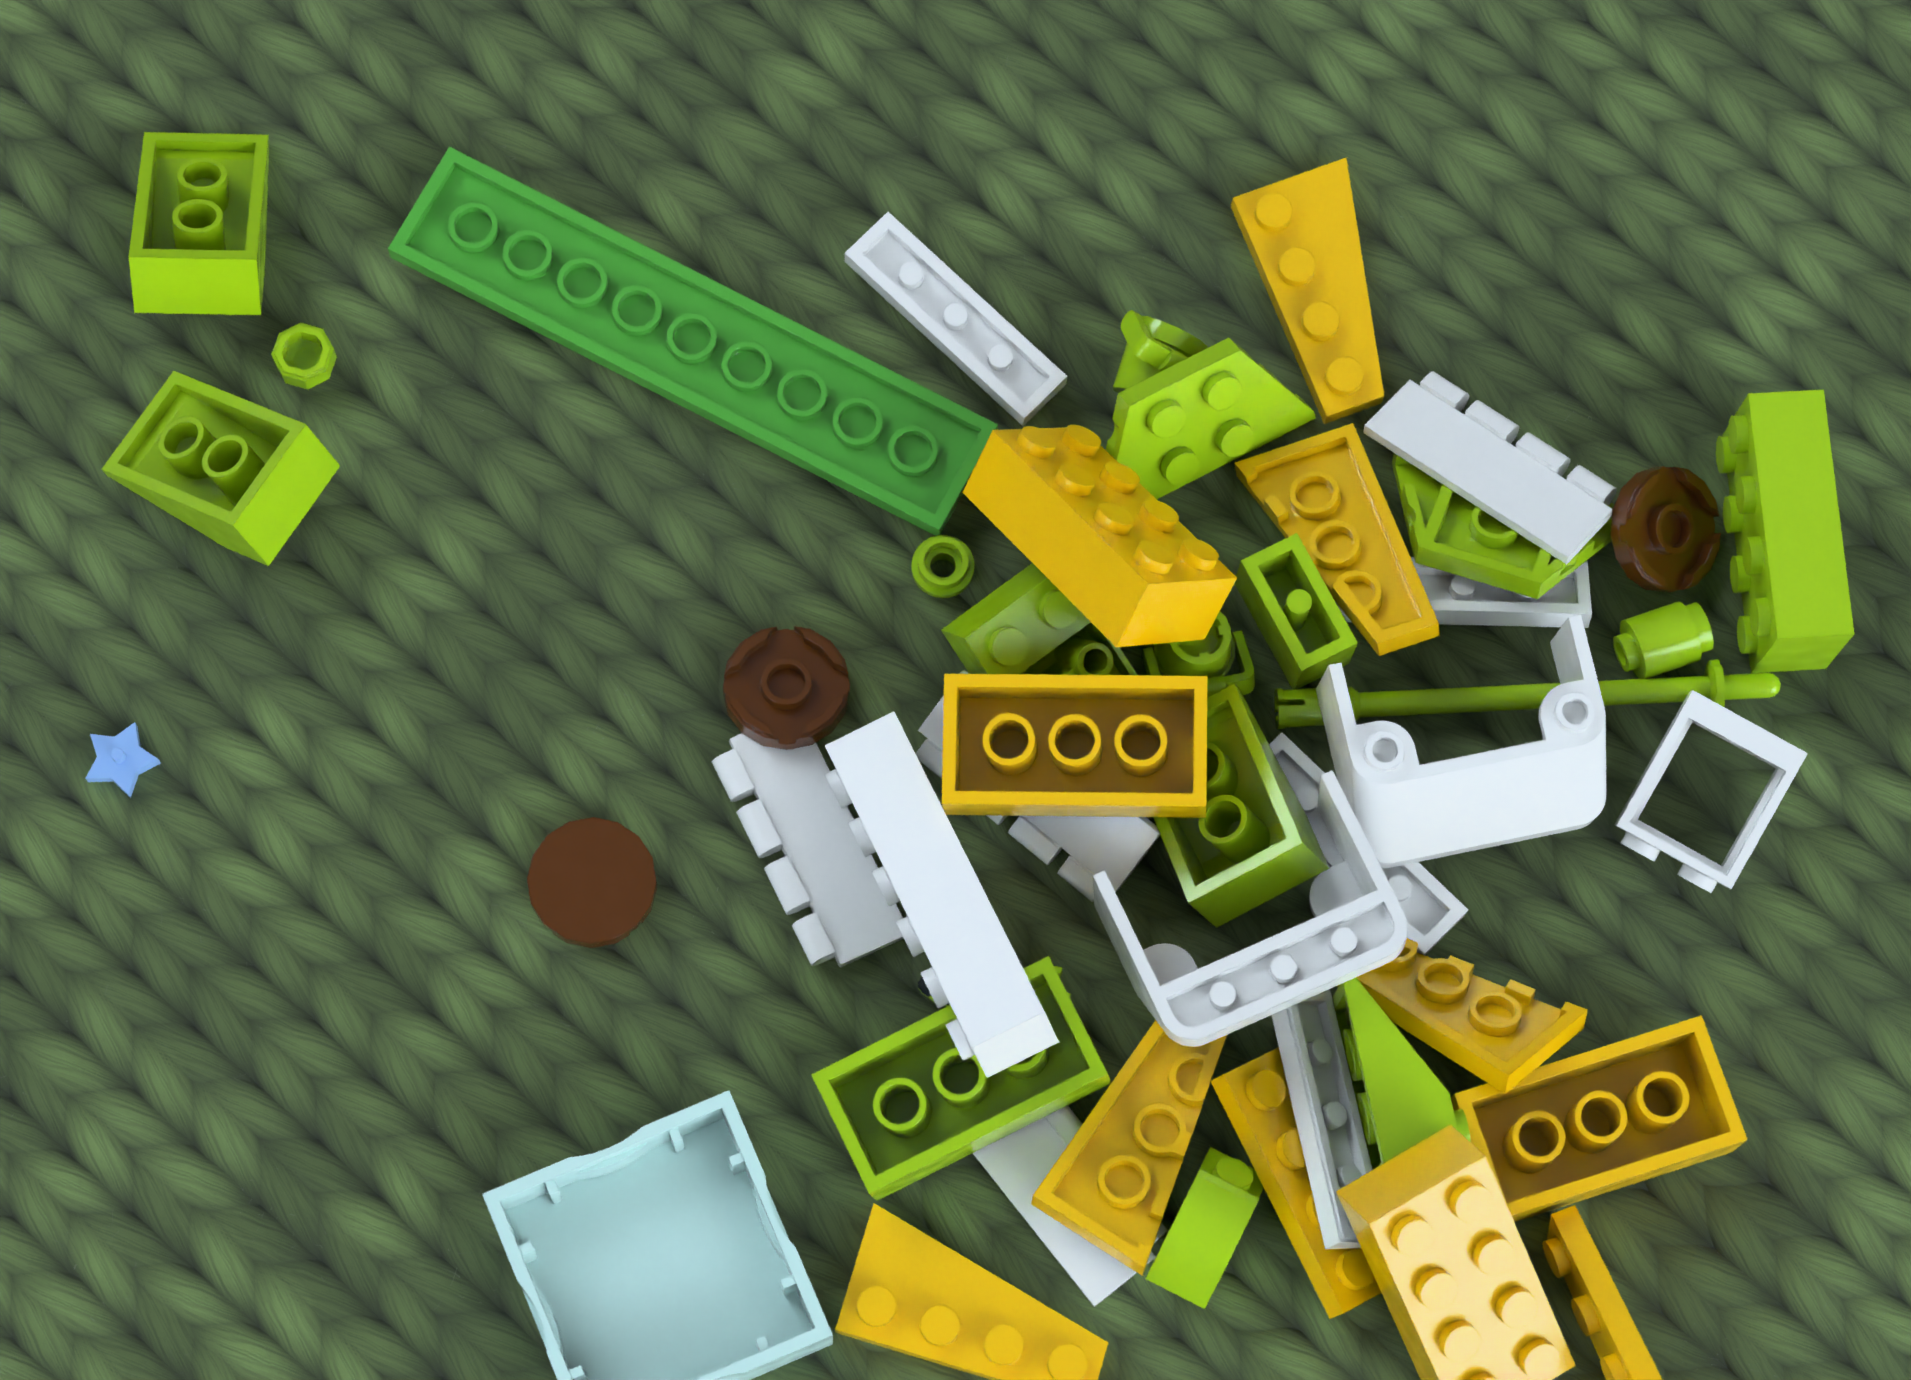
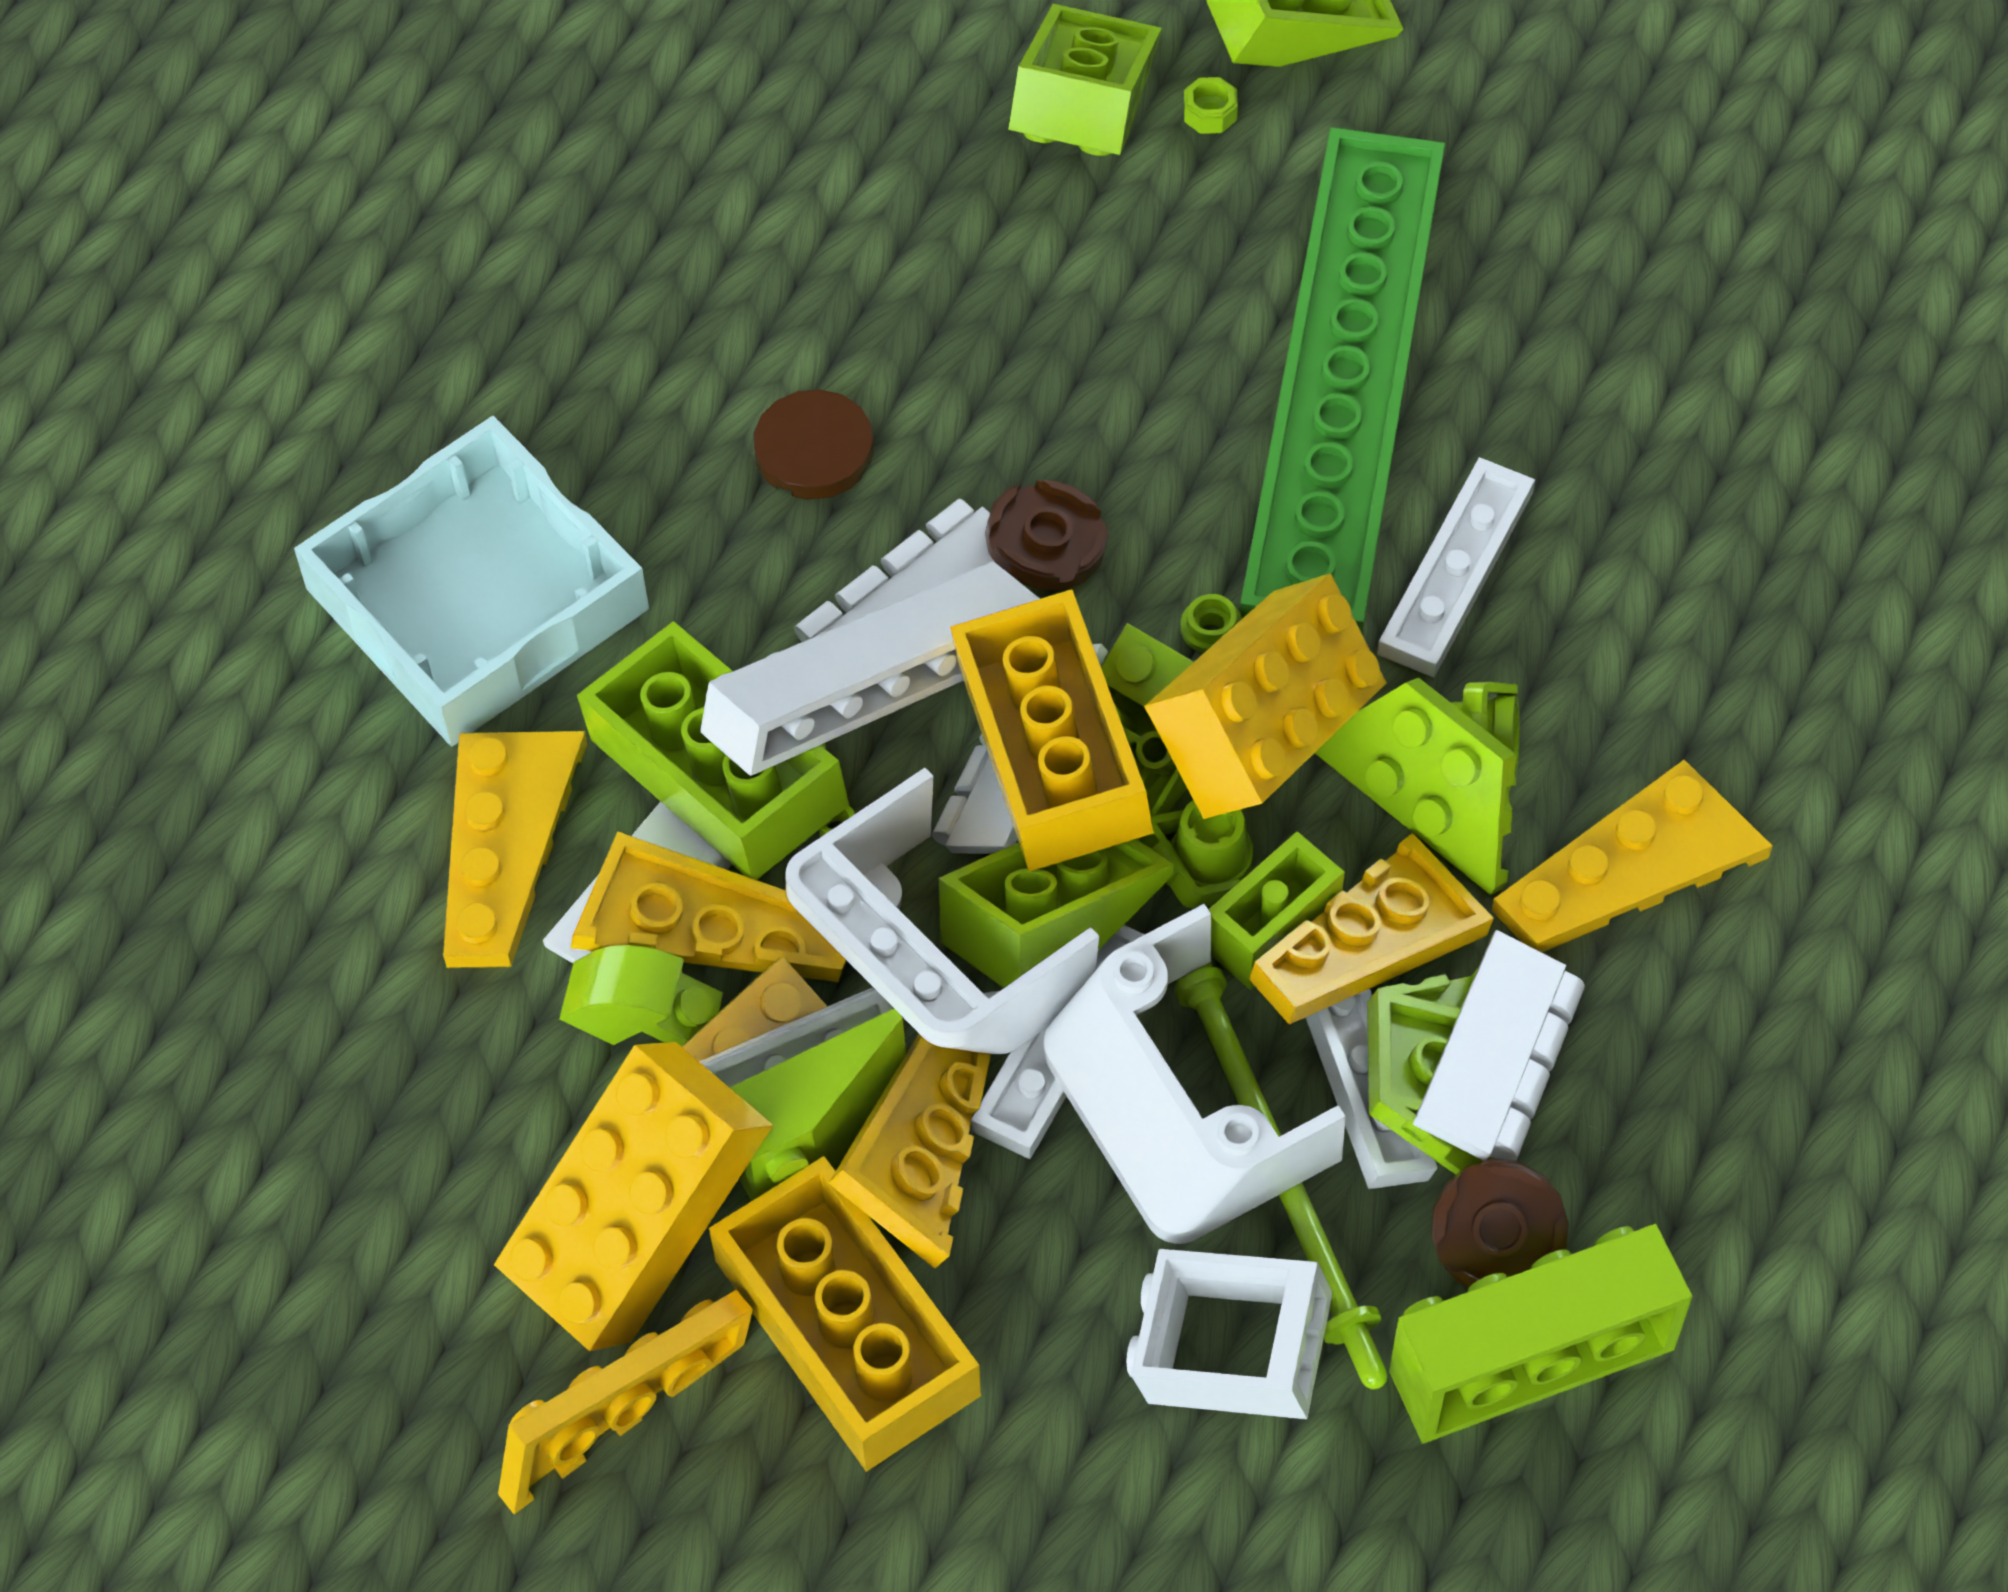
camera: 80 degrees right, 15 degrees down
light blue piece [85,722,161,798] -> none
lime brick [1613,601,1714,679] -> none

